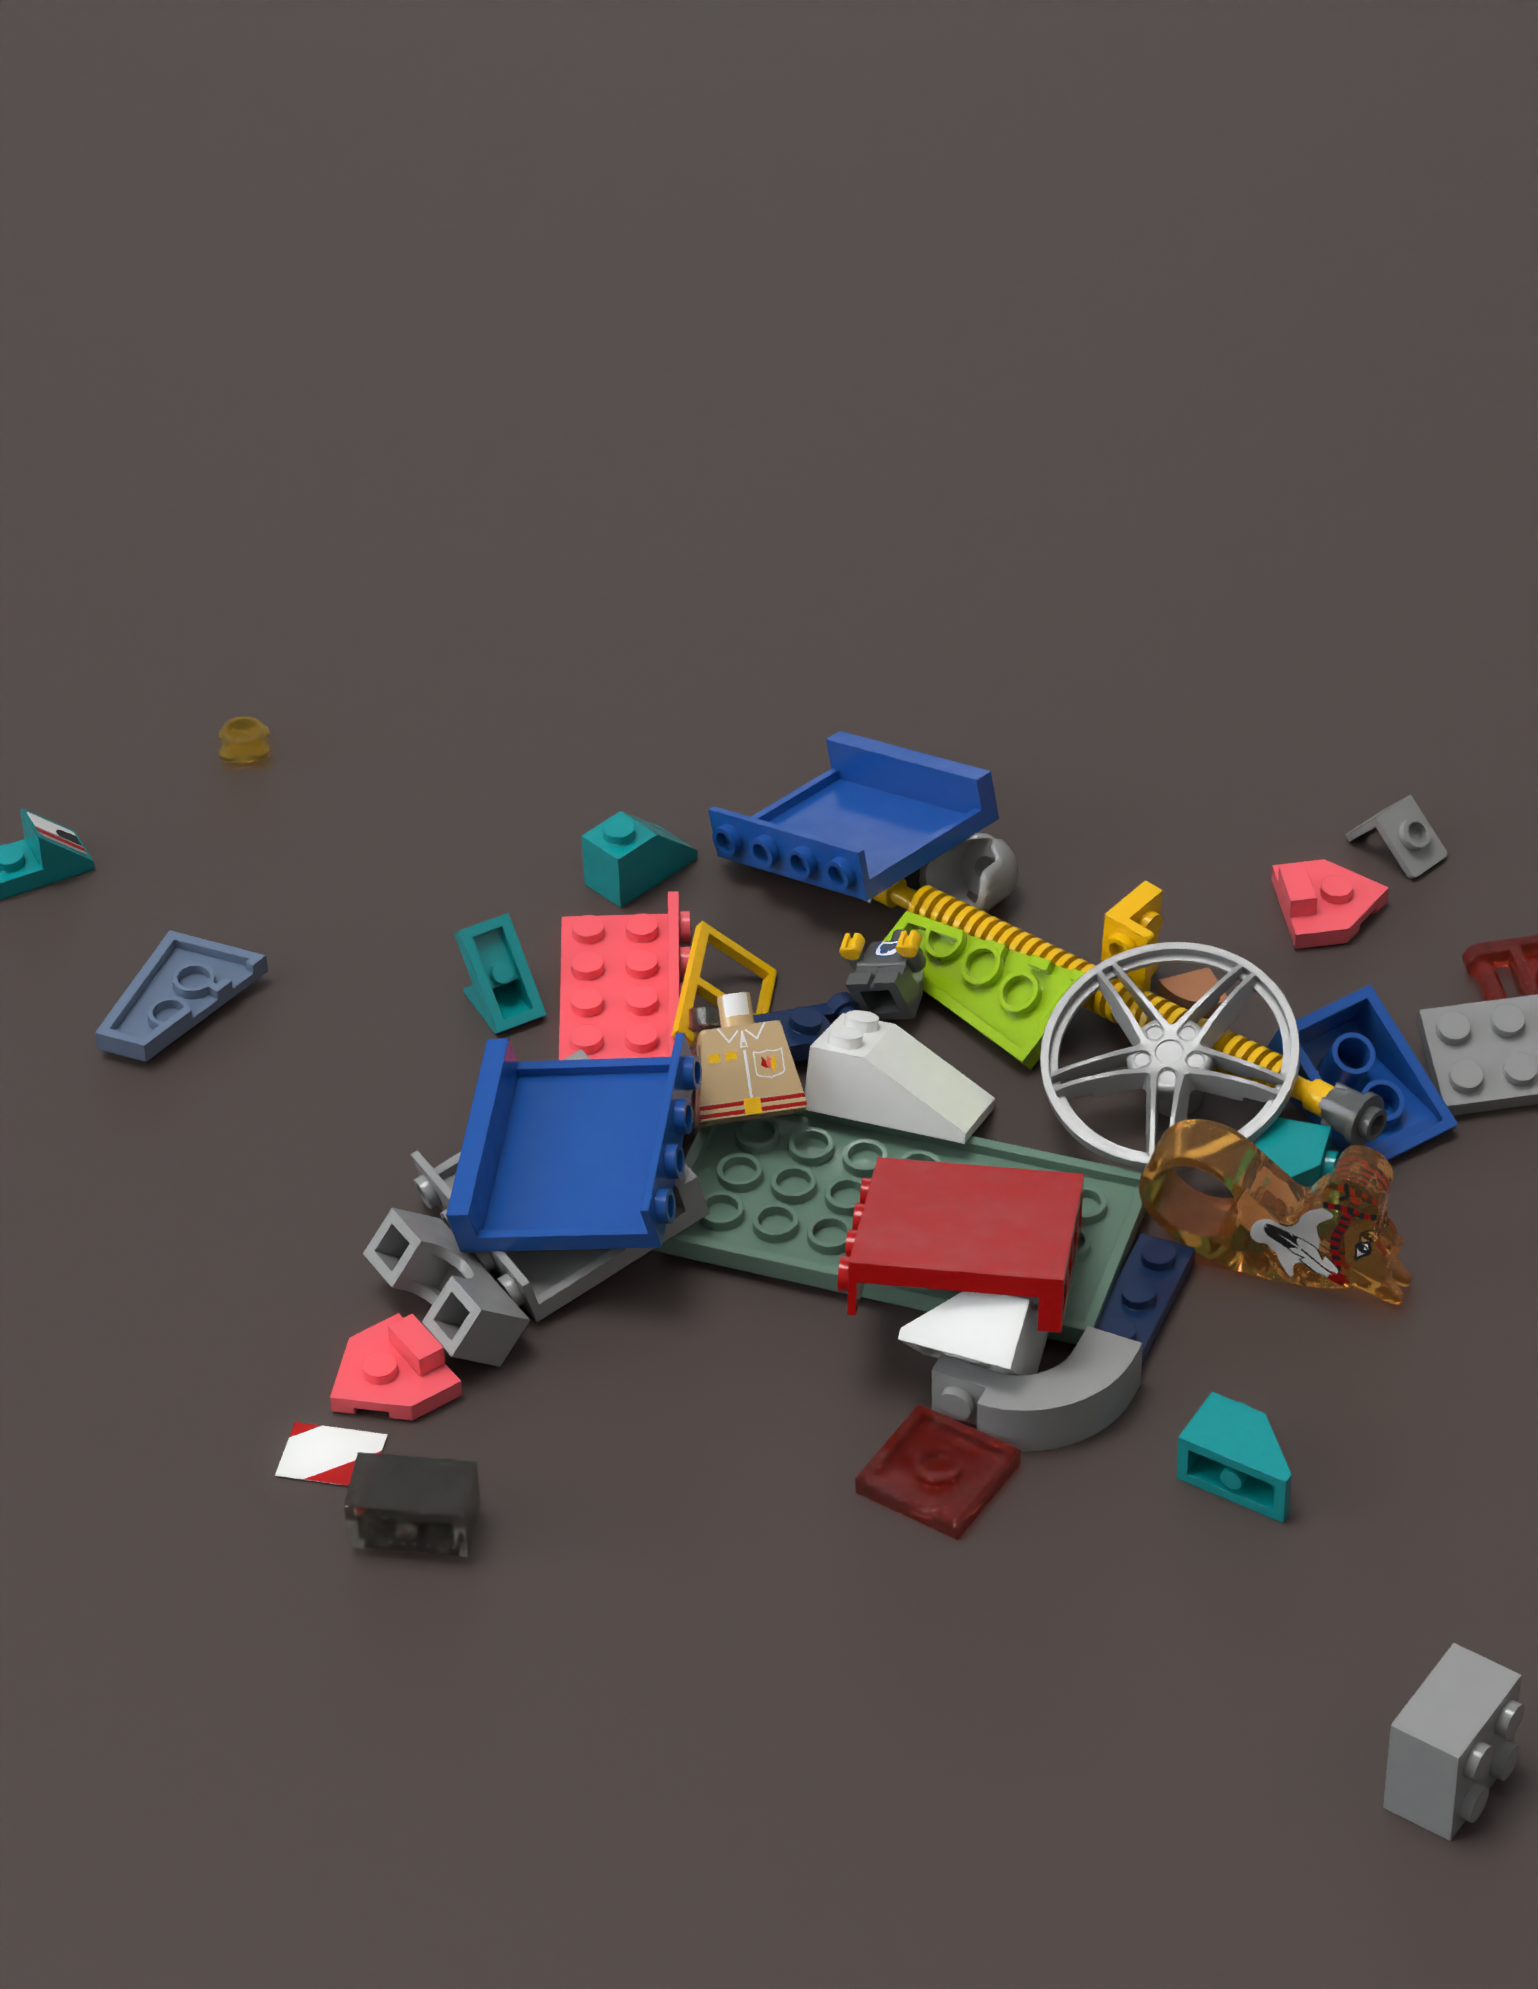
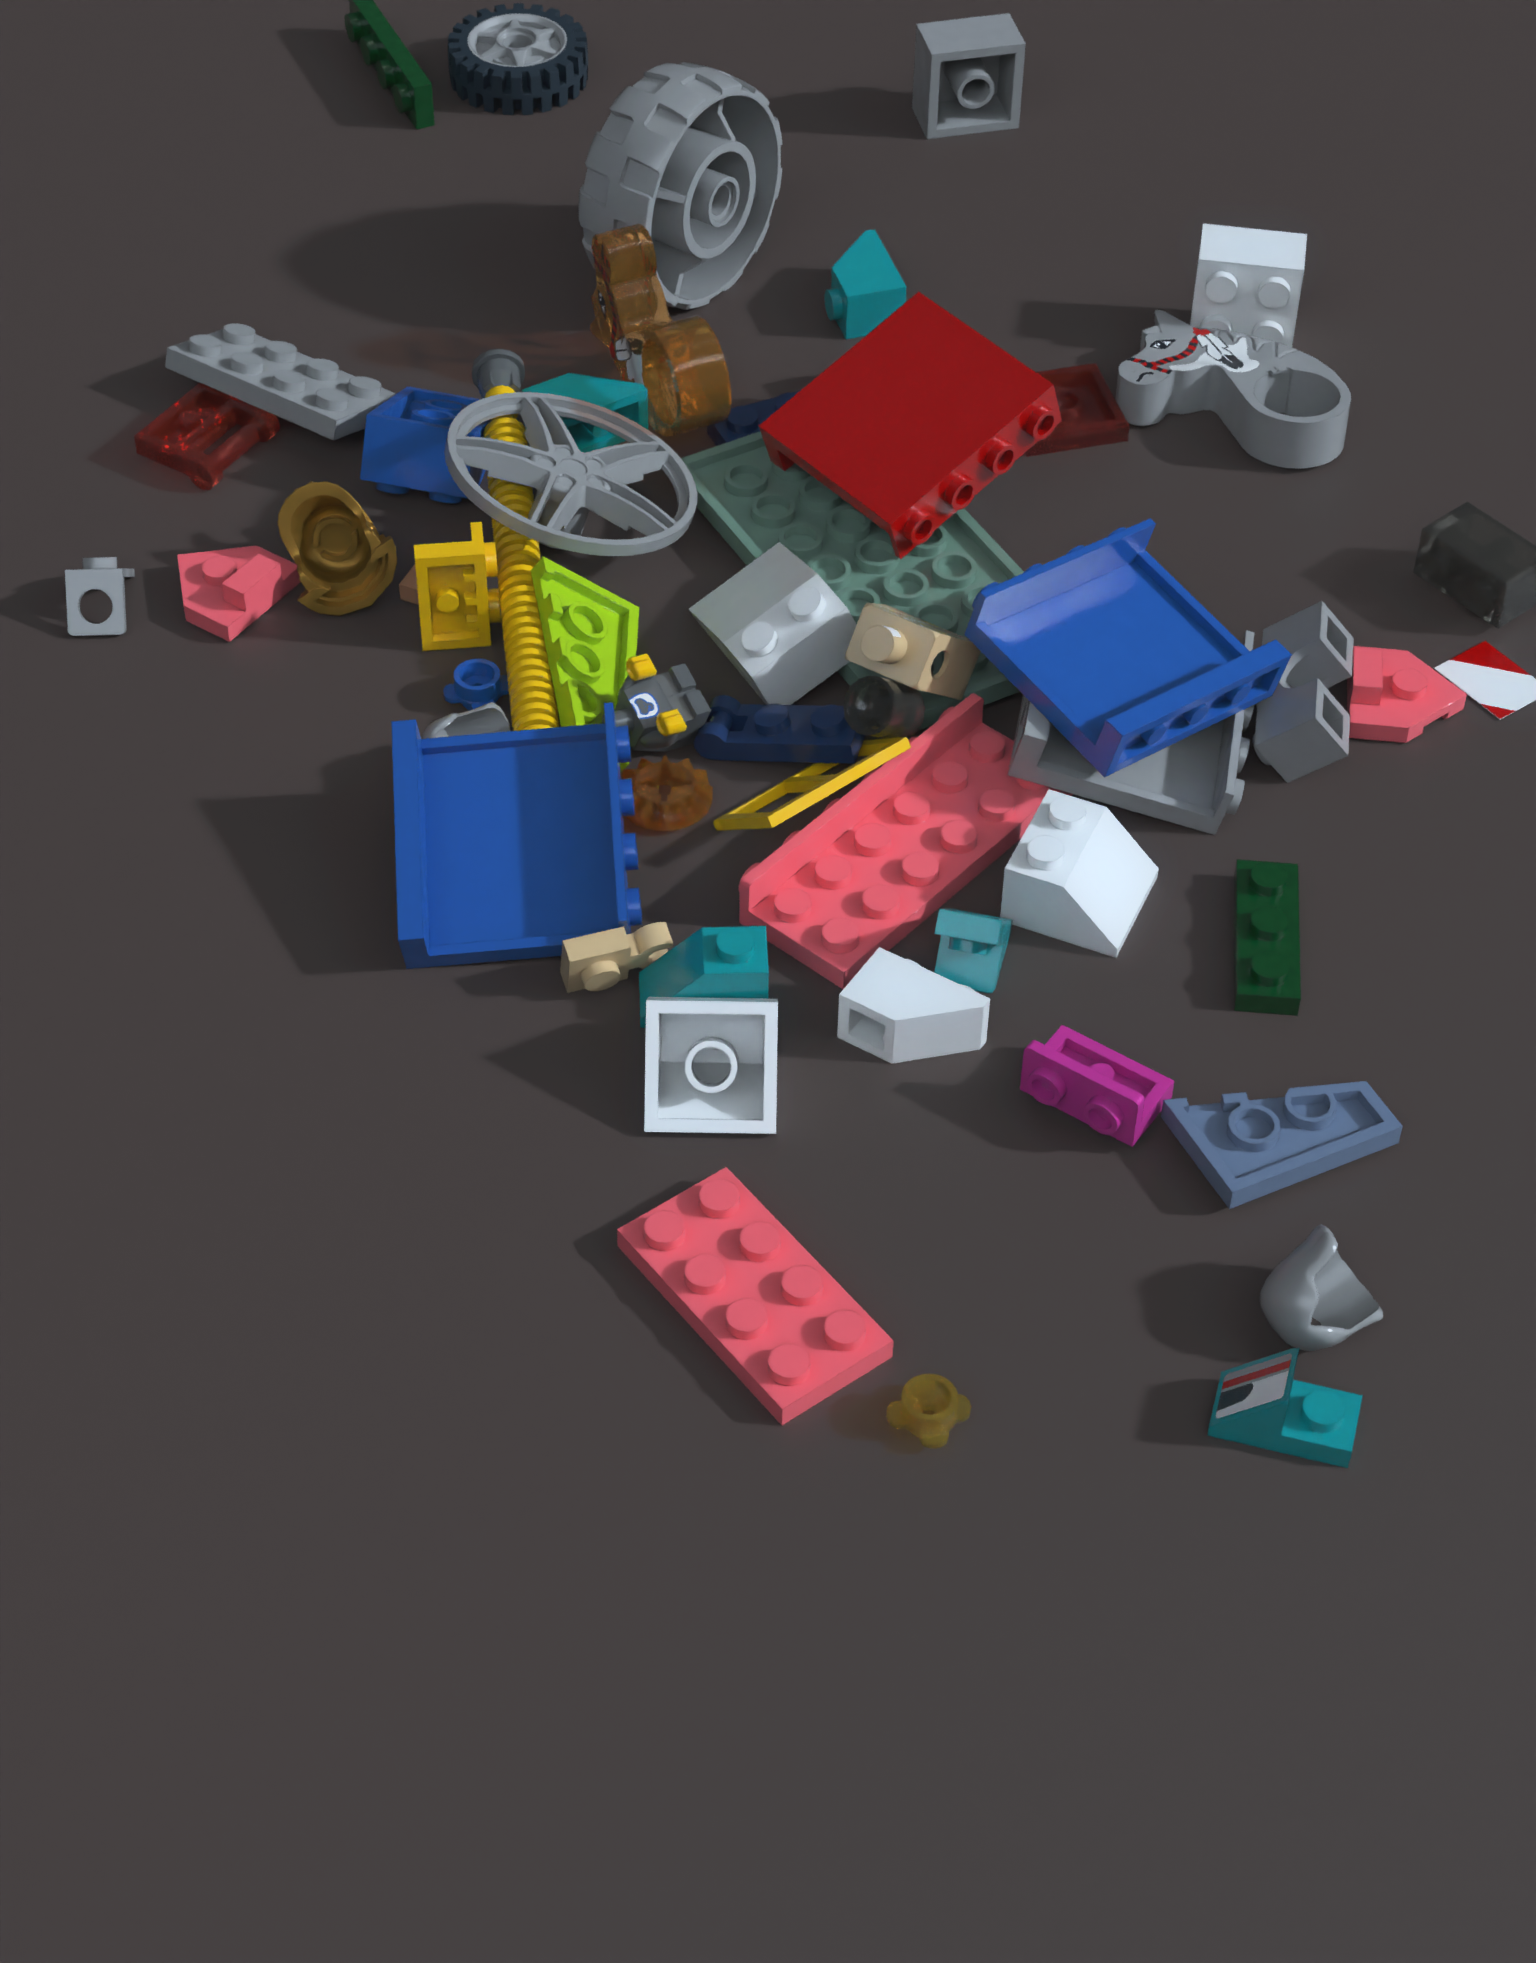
camera: 140 degrees left, 5 degrees up
none -> pearl gold helmet [277,481,397,616]
none -> blue plate [443,658,509,710]
none -> tan plate [560,922,673,993]
none -> light grey wheel [578,62,783,310]
none -> coral plate [617,1167,894,1426]
none -> clear orange gear [622,754,713,831]
none -> white slope [644,997,778,1134]
none -> white slope [837,947,990,1064]
none -> white slope [1000,789,1159,958]
none -> dark pink bracket [1020,1025,1174,1147]
none -> light grey animal [1115,310,1351,469]
none -> white brick [1190,223,1307,347]
none -> dark green plate [1234,859,1301,1016]
none -> light grey hair [1259,1224,1384,1351]

